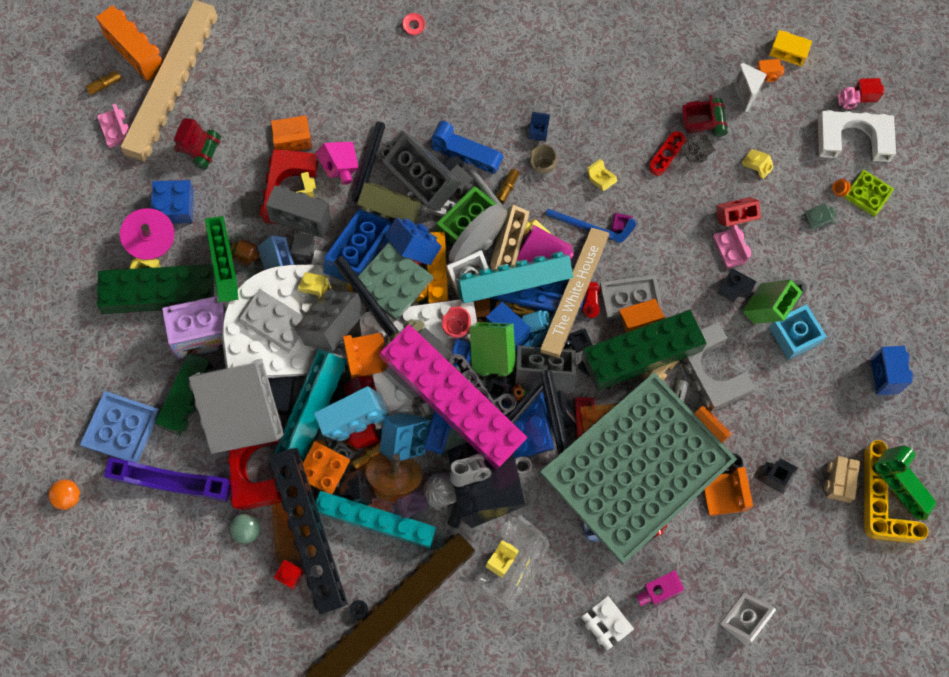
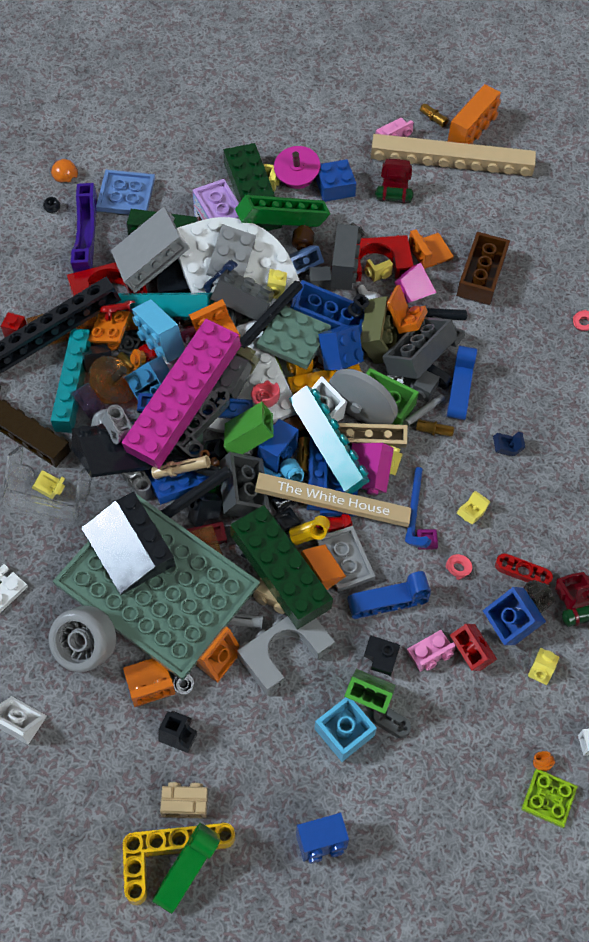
camera: 80 degrees right, 10 degrees down
sand green hair [229,513,261,544] -> none
dark tan hair [530,144,557,174] -> none
dark pink torso [636,570,685,606] -> none
sand green bracket [805,202,837,229] -> none
none -> black plate [43,197,60,213]
none -> light grey wheel [48,605,116,672]
none -> slope [82,491,175,596]
none -> red piece [100,301,135,322]
none -> orange plate [130,349,146,368]
none -> tan pin [151,455,211,479]
none -> dark blue piece [203,259,238,293]
none -> yellow piece [289,515,330,545]
none -> black bush [347,294,369,318]
none -> blue beam [347,571,431,619]
none -> white arm [357,285,381,299]
none -> orange bracket [387,285,428,334]
none -> coral piece [445,554,472,580]
none -> reddish brown brick [456,231,510,305]
none -> blue brick [482,587,546,645]

